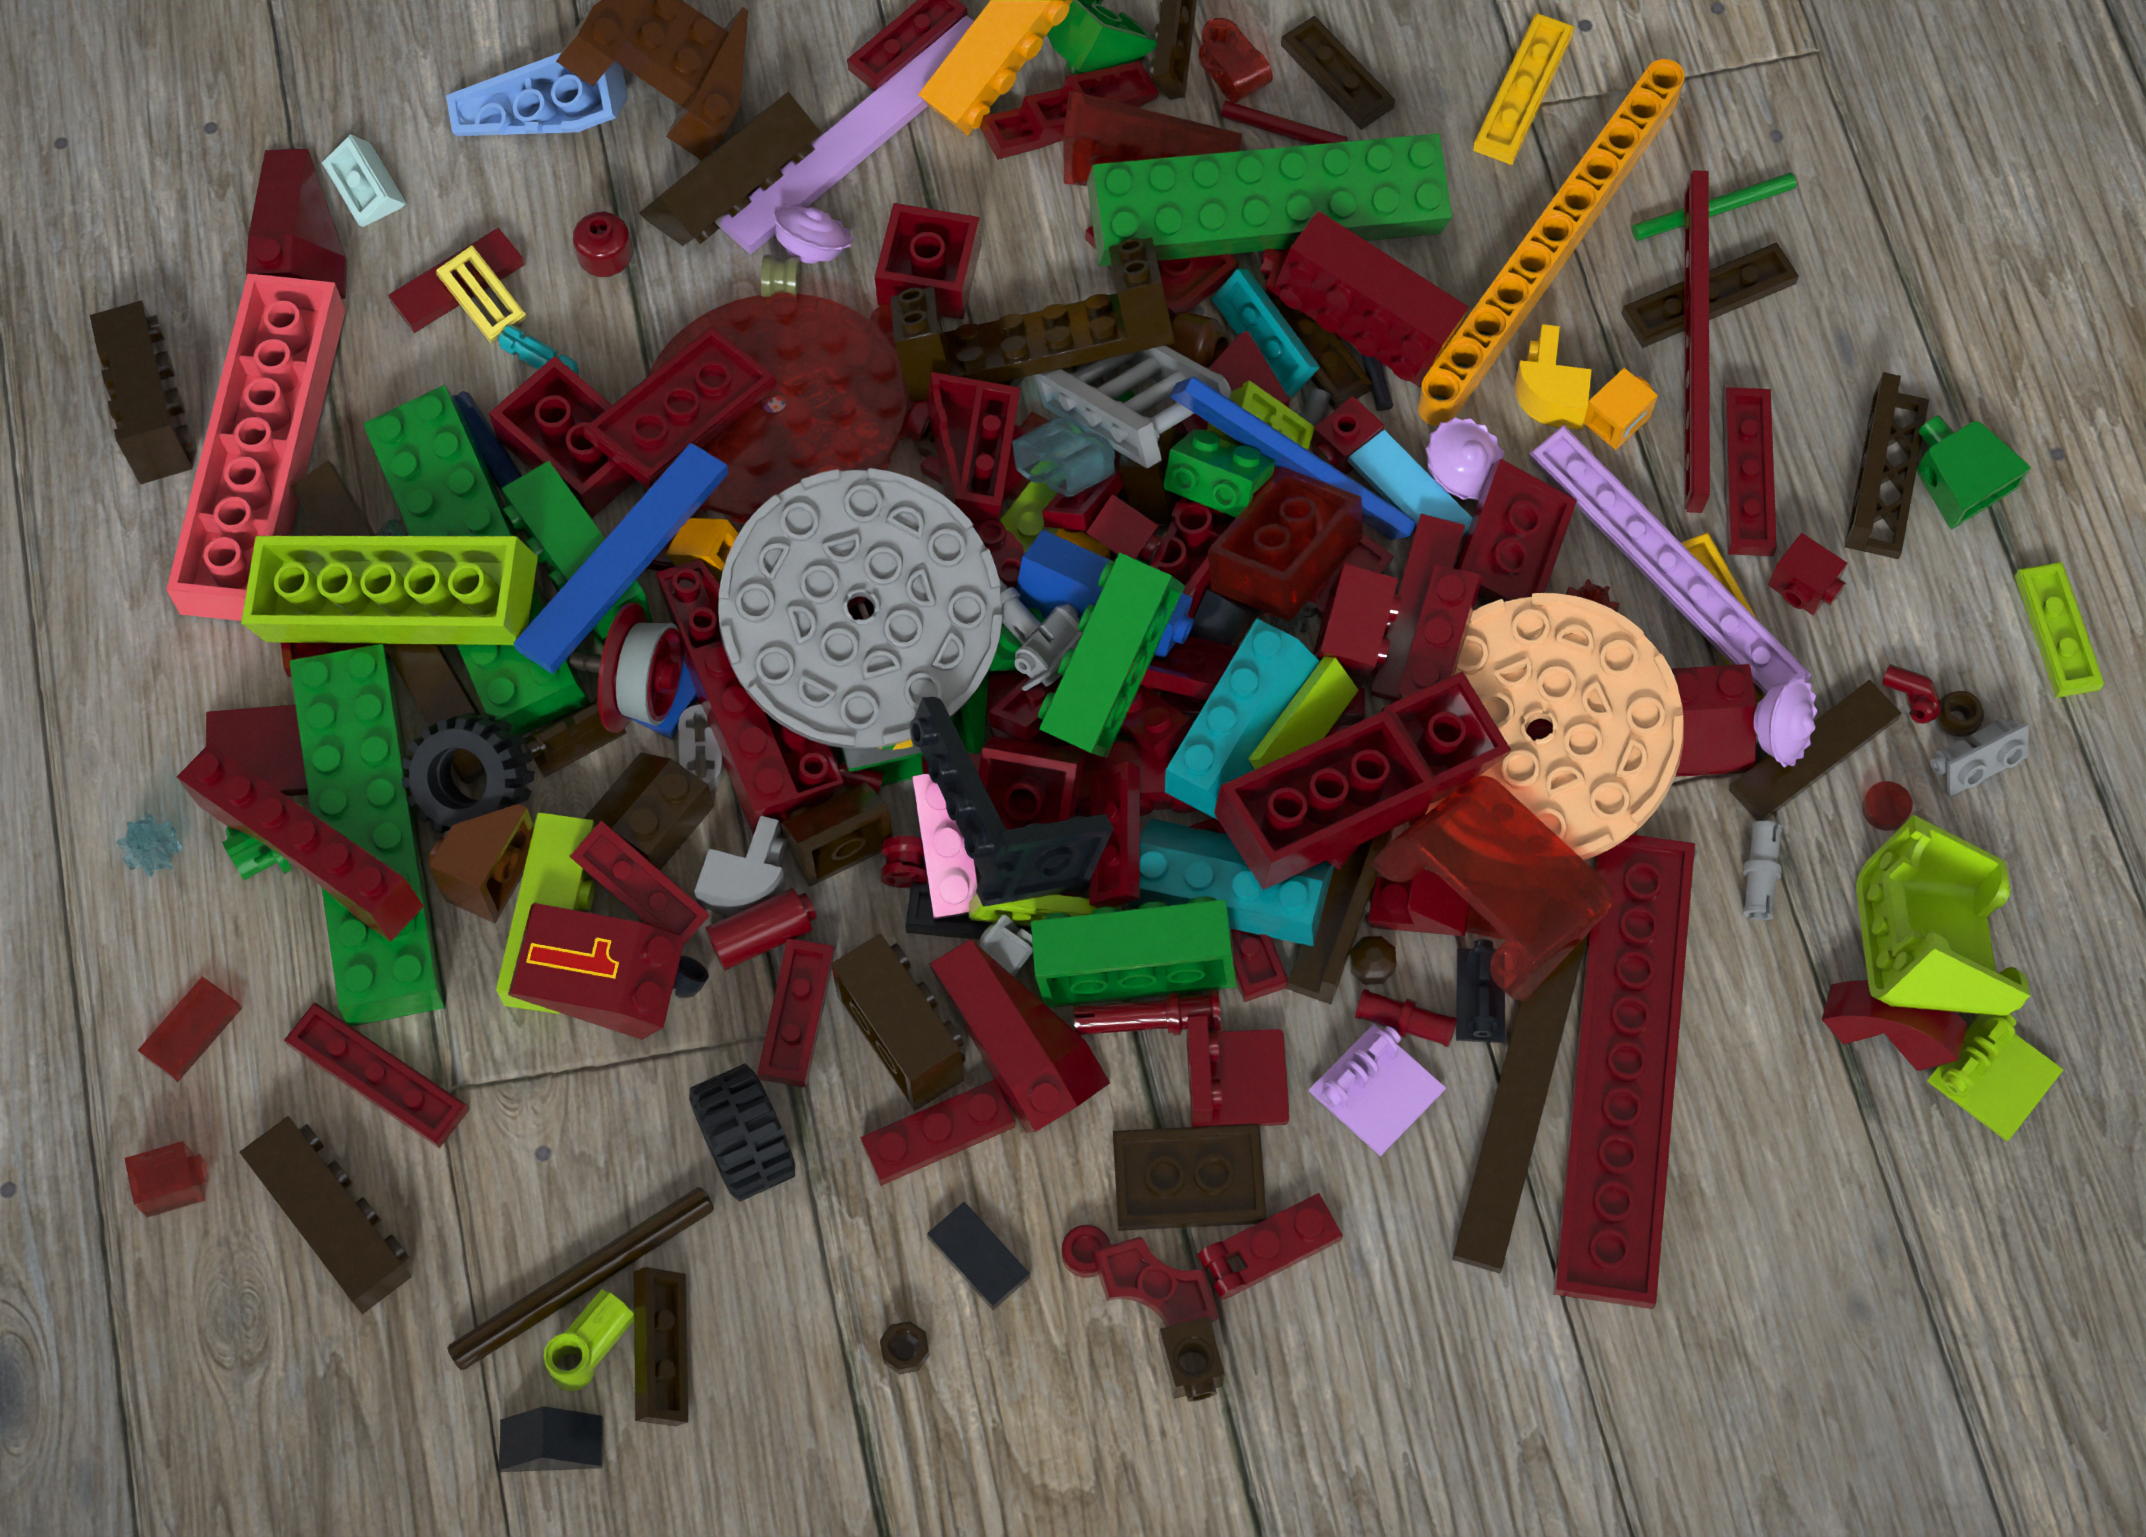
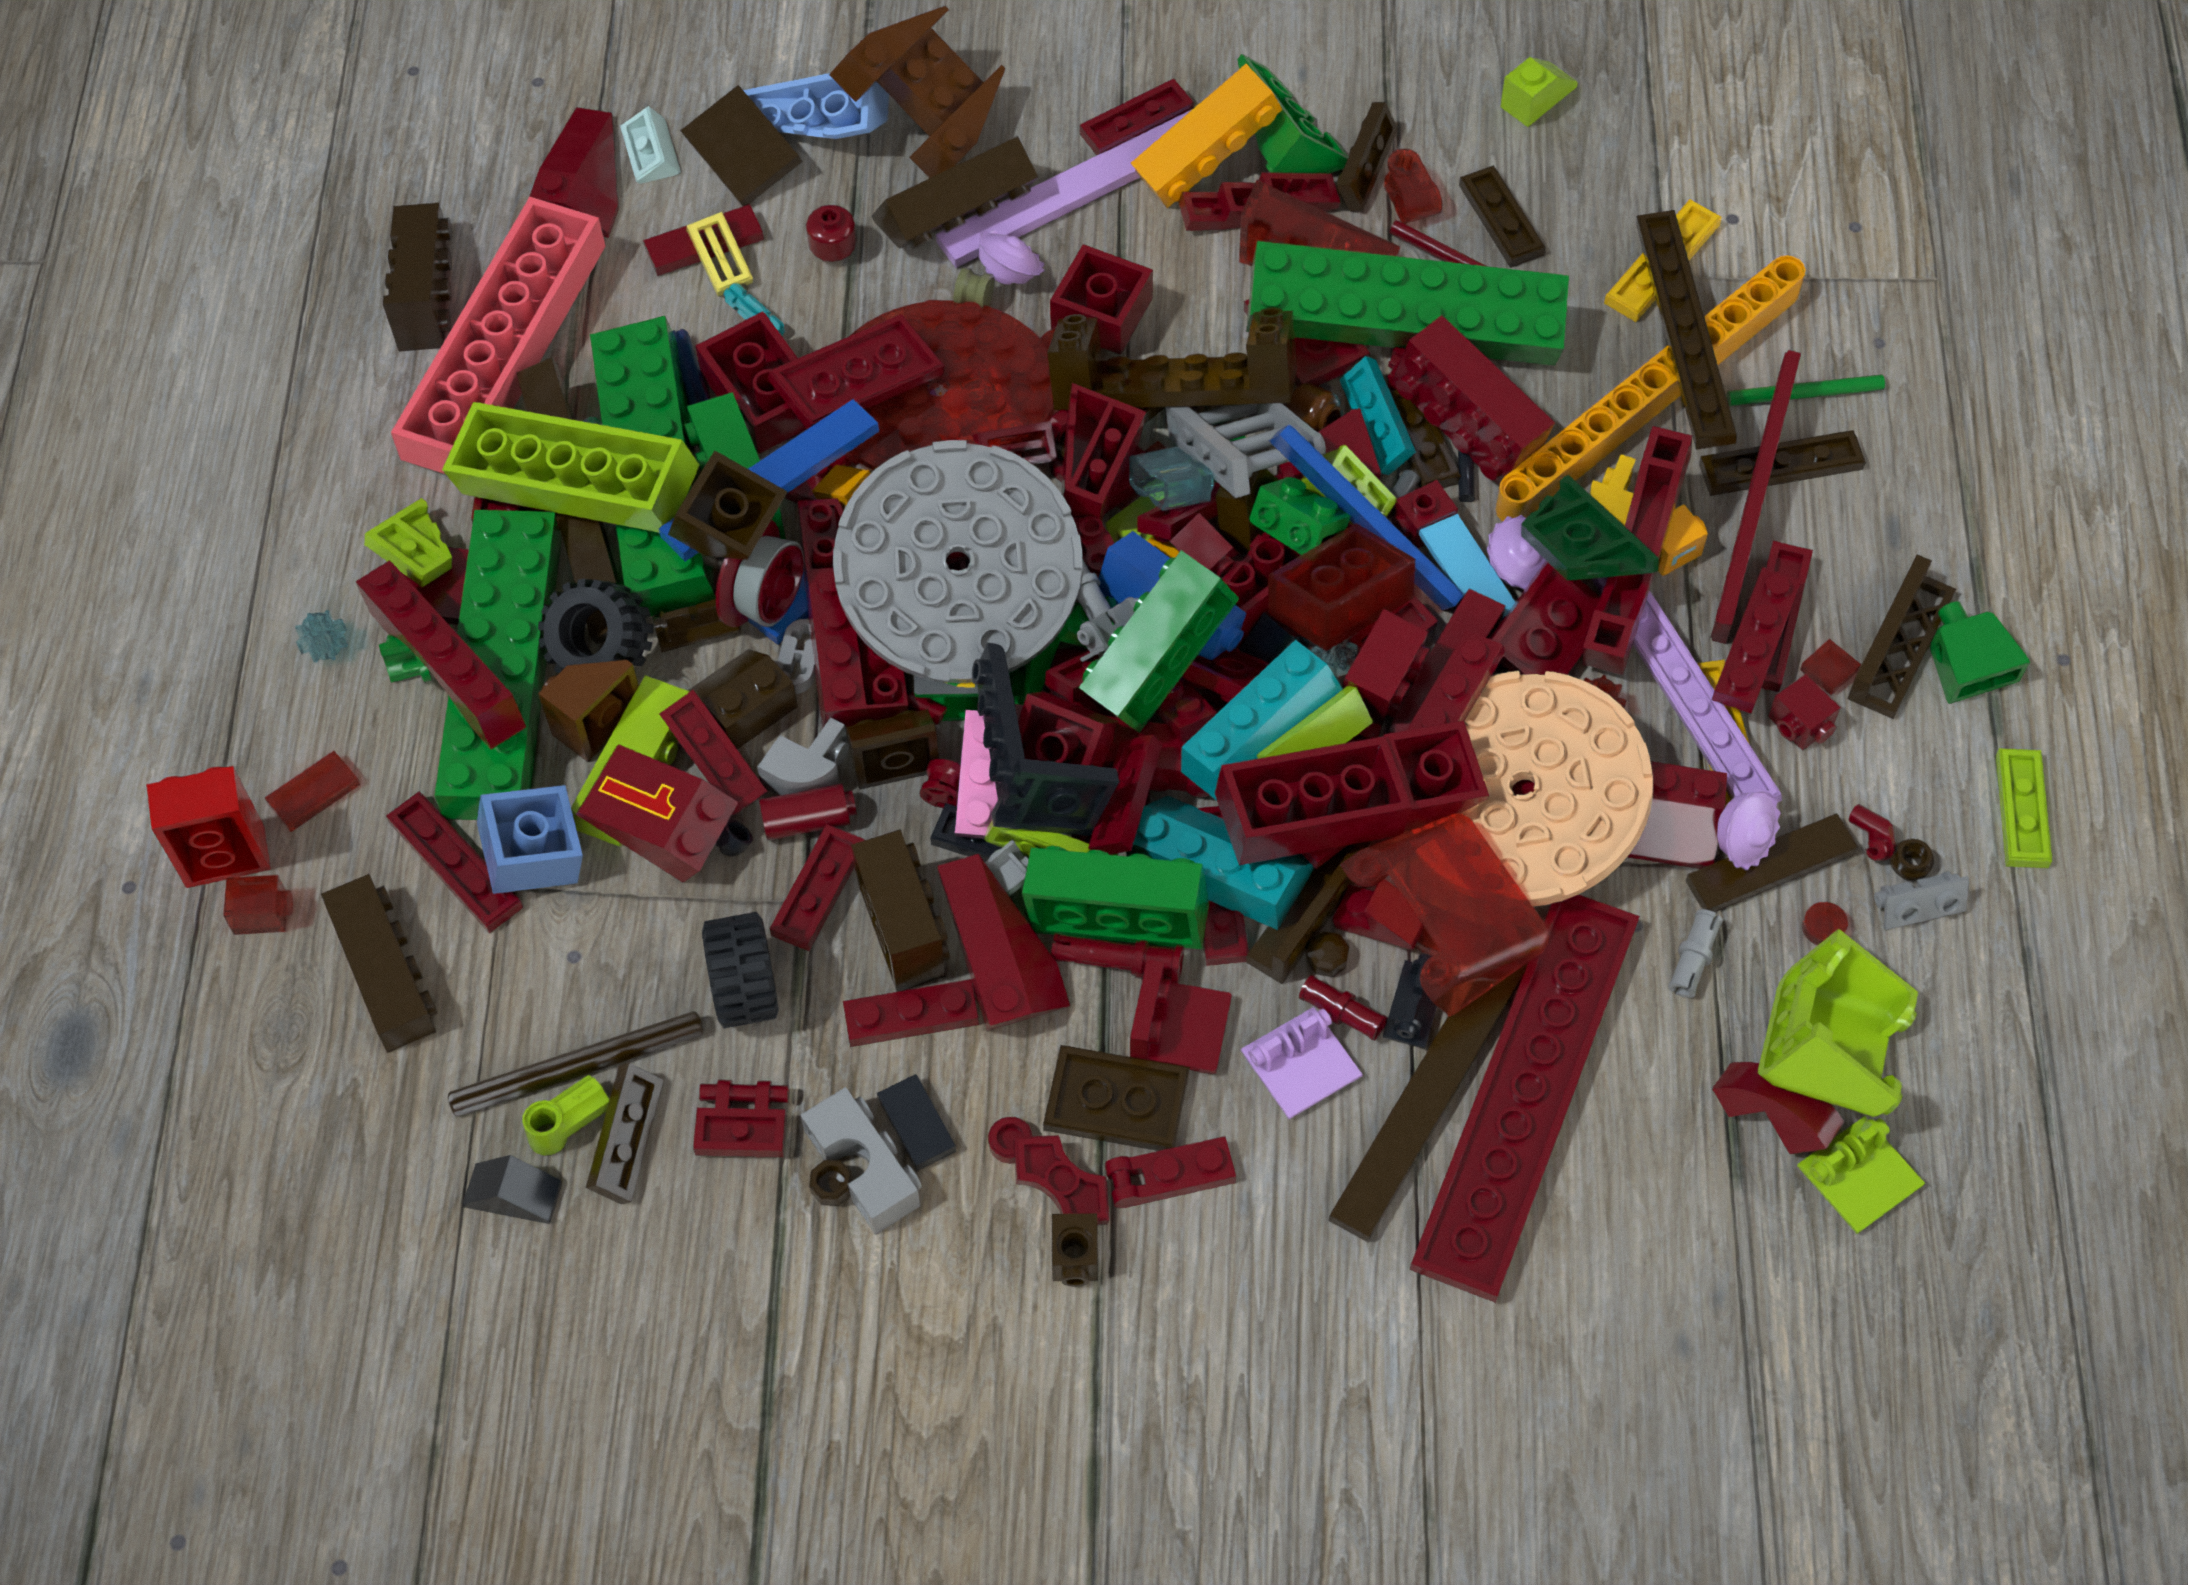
camera: 15 degrees right, 5 degrees down
none -> red brick [146,766,271,888]
none -> lime wing [364,498,452,587]
none -> medium blue brick [477,785,583,894]
none -> dark brown slope [668,450,787,560]
none -> dark brown tile [680,85,803,207]
none -> dark red plate [693,1079,789,1158]
none -> light grey arch [800,1087,922,1235]
none -> dark red tile [973,421,1058,465]
none -> dark green wing [1521,475,1659,581]
none -> dark red arch [1583,426,1693,675]
none -> dark brown tile [1636,210,1737,450]
none -> dark red plate [1712,567,1802,714]
none -> clear red tile [1800,639,1861,695]

